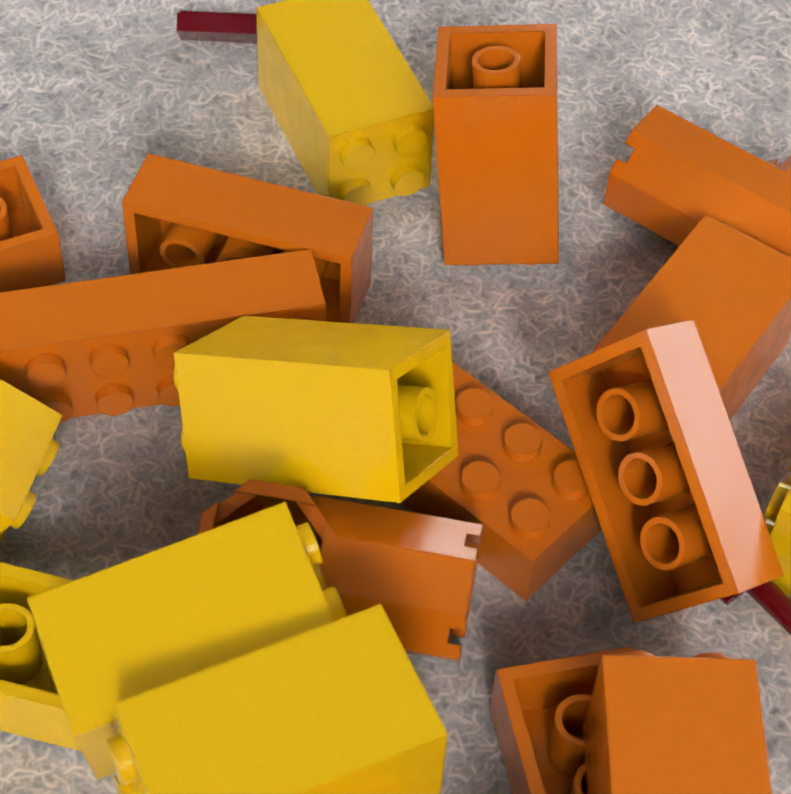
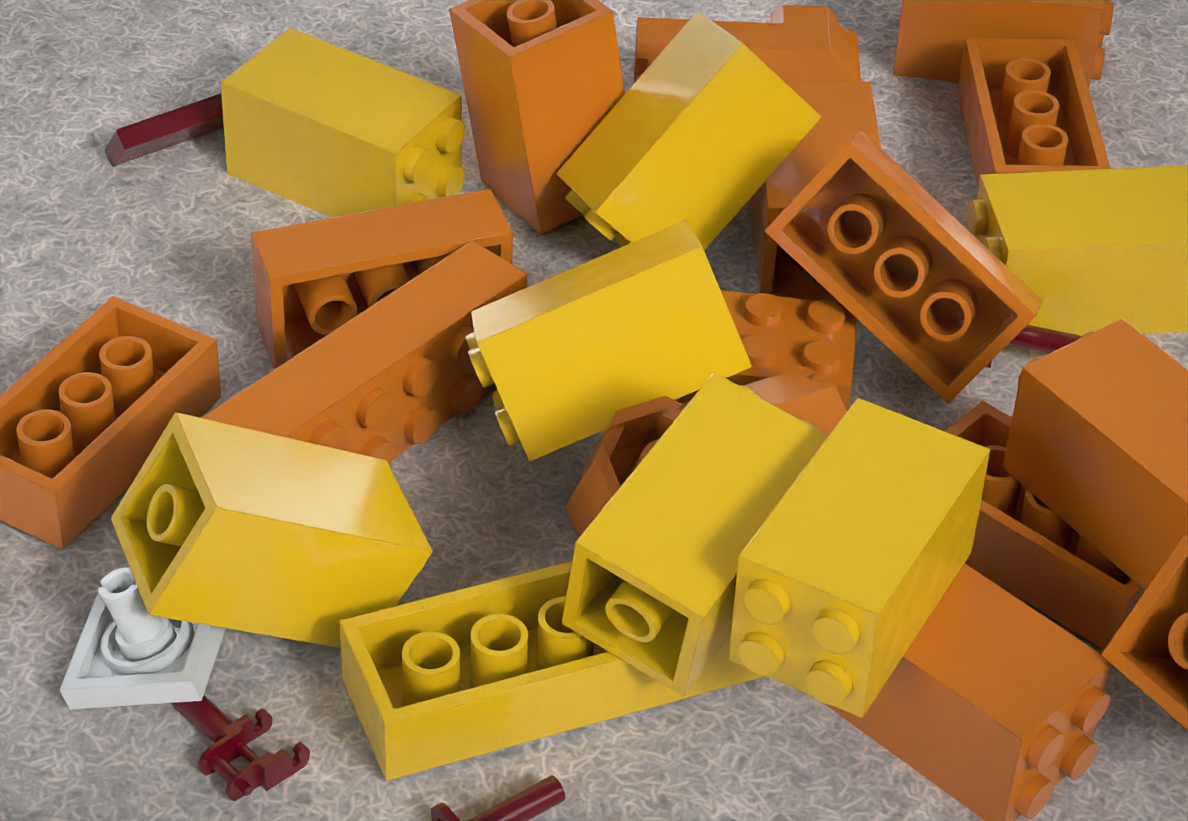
camera: 35 degrees left, 10 degrees down
none -> yellow brick [556,11,821,251]

